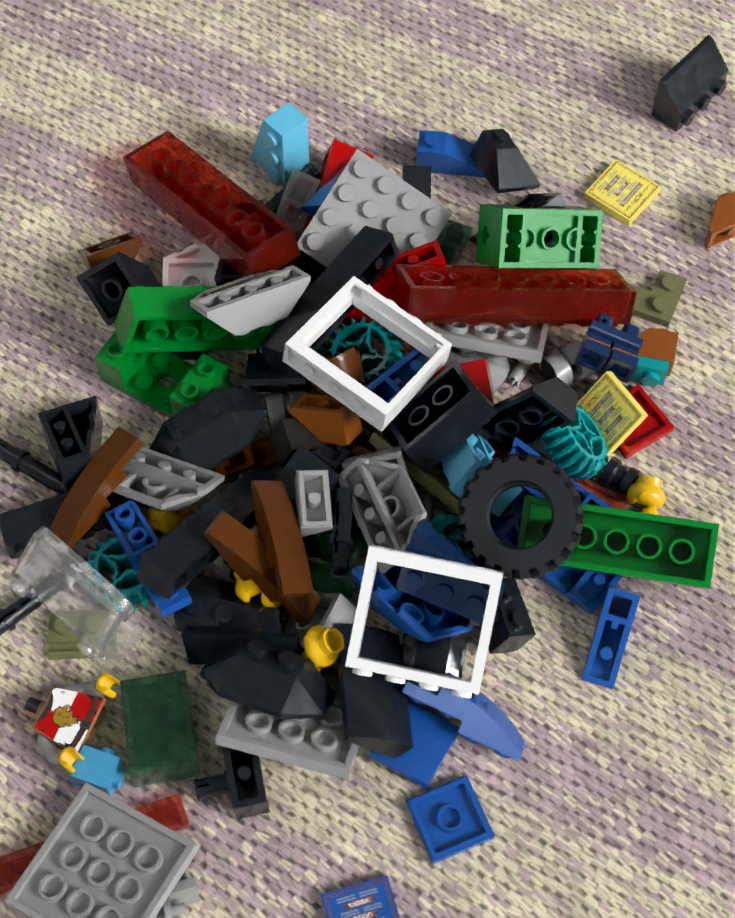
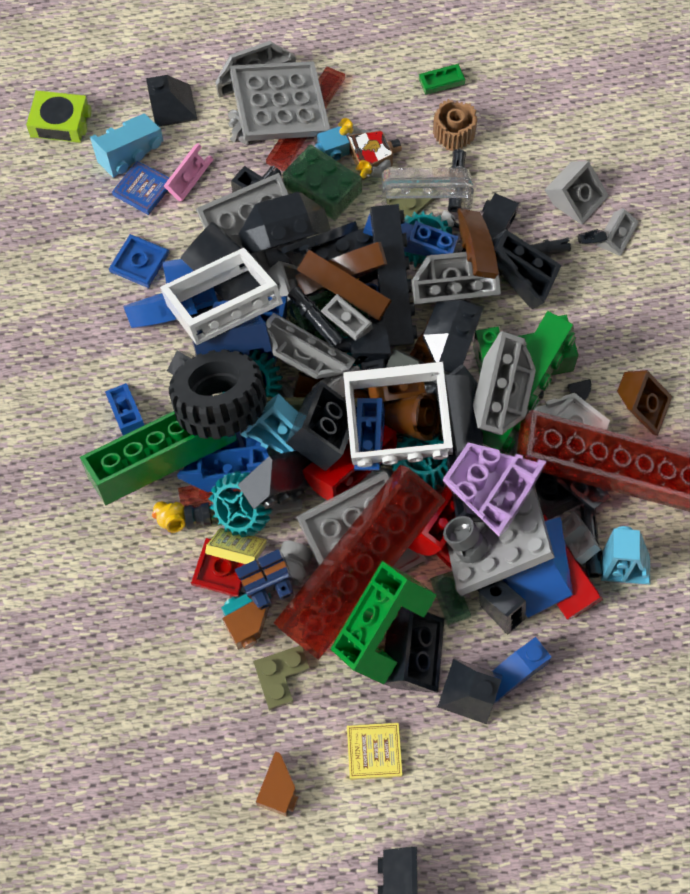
camera: 140 degrees right, 5 degrees up
black slope [76,252,162,326] -> none
yellow animal [301,625,344,673] -> none
none -> bright pink hinge [164,143,213,201]
none -> lavender wedge [443,443,546,536]
none -> dark grey wheel [443,516,488,563]

